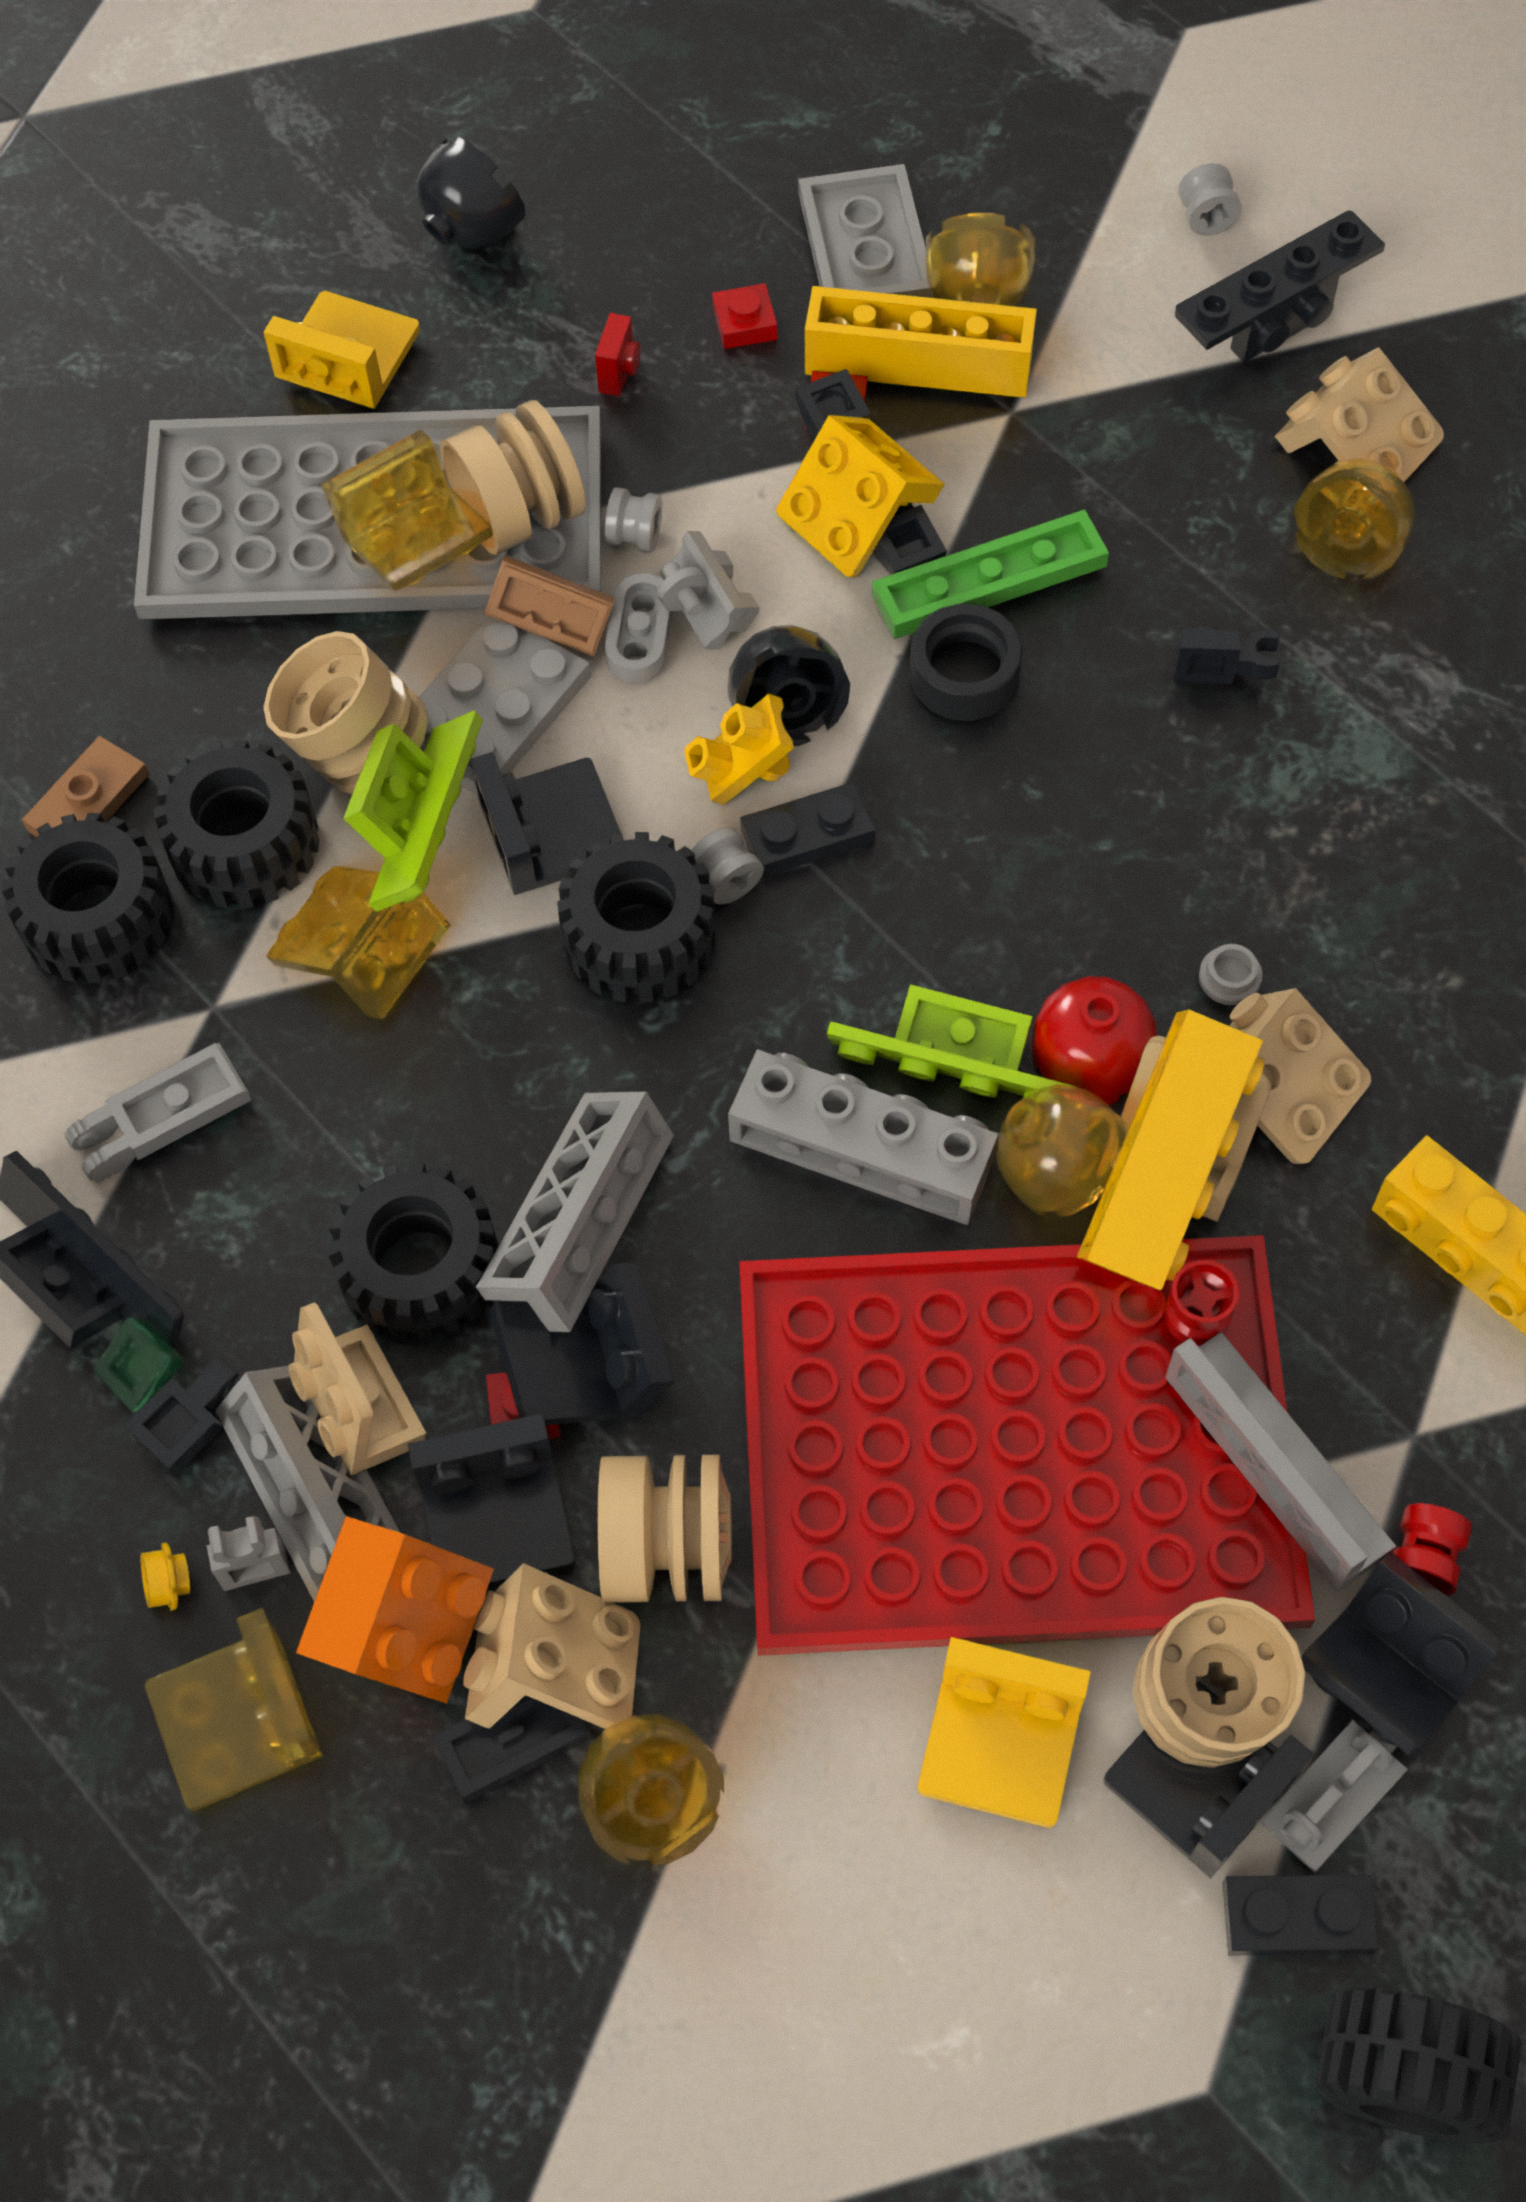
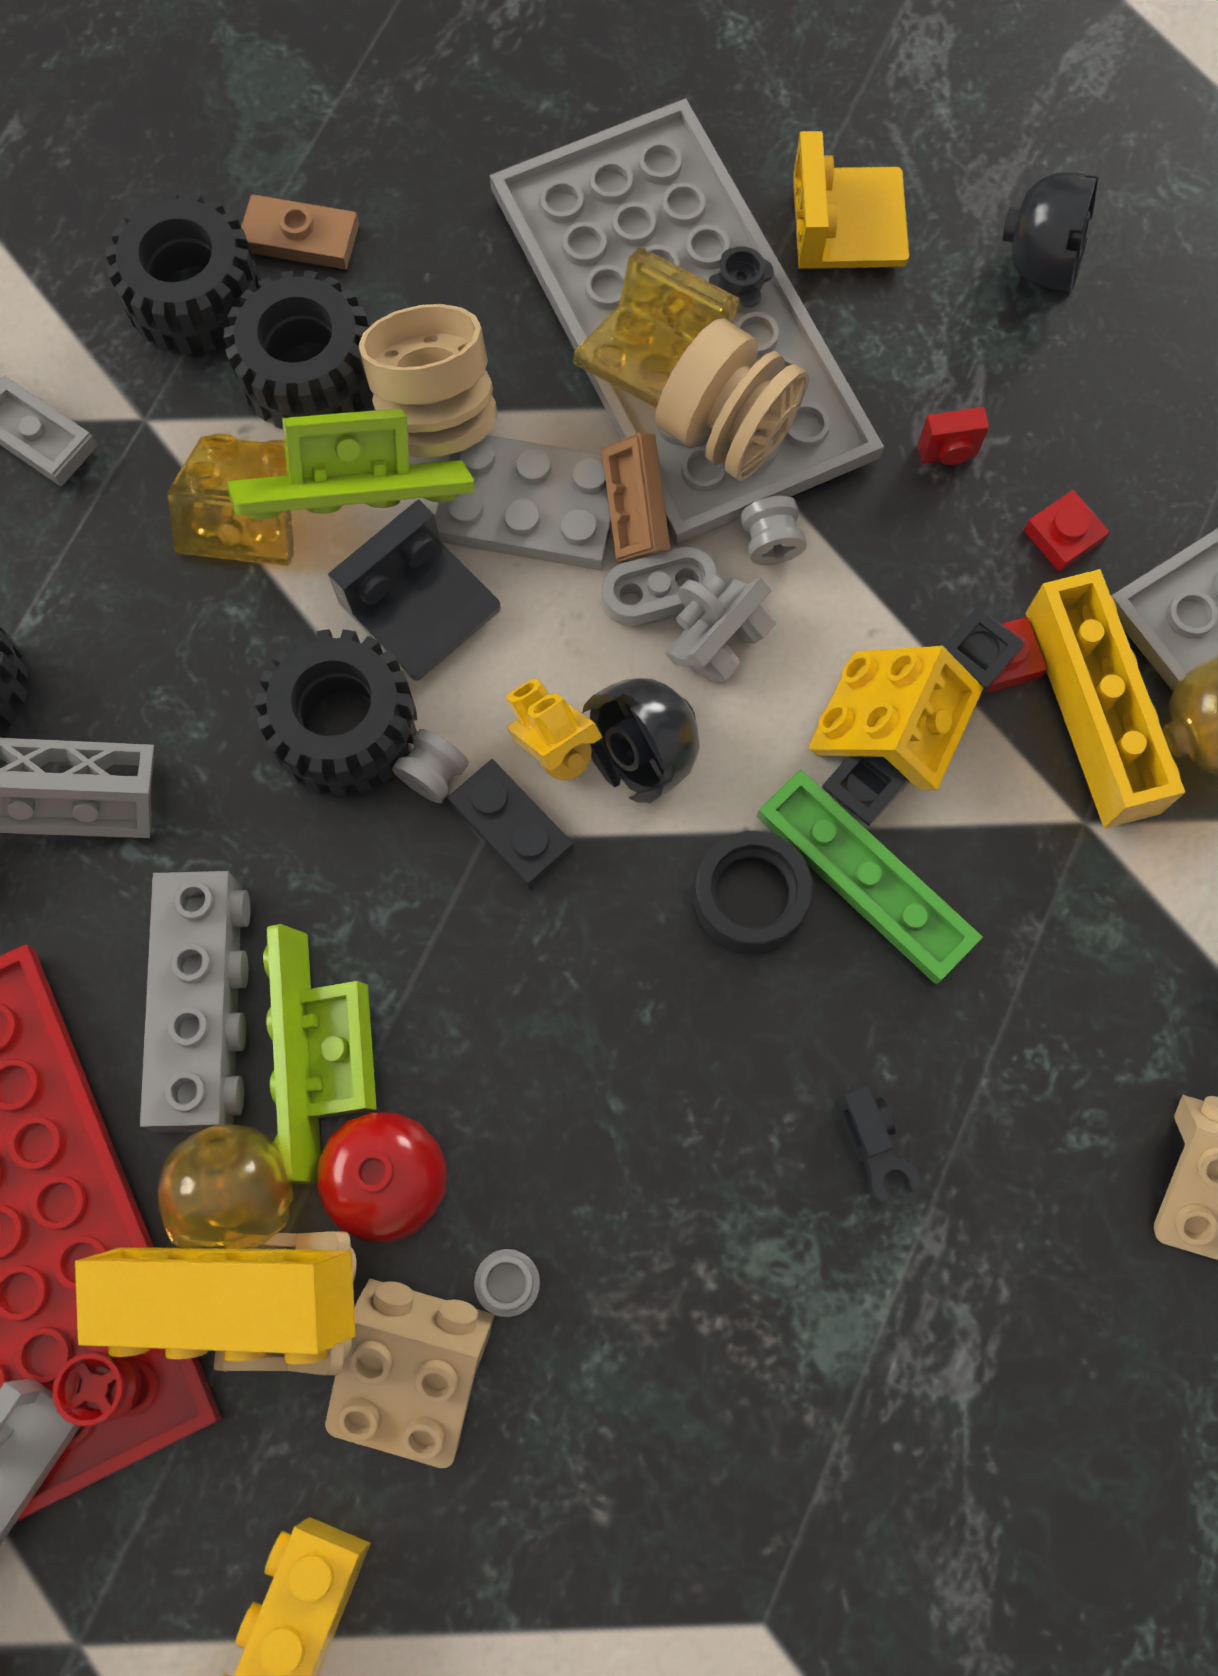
camera: 65 degrees right, 10 degrees up
clear yellow cylinder [1293,458,1415,579] -> none
none -> black plate [708,246,774,308]

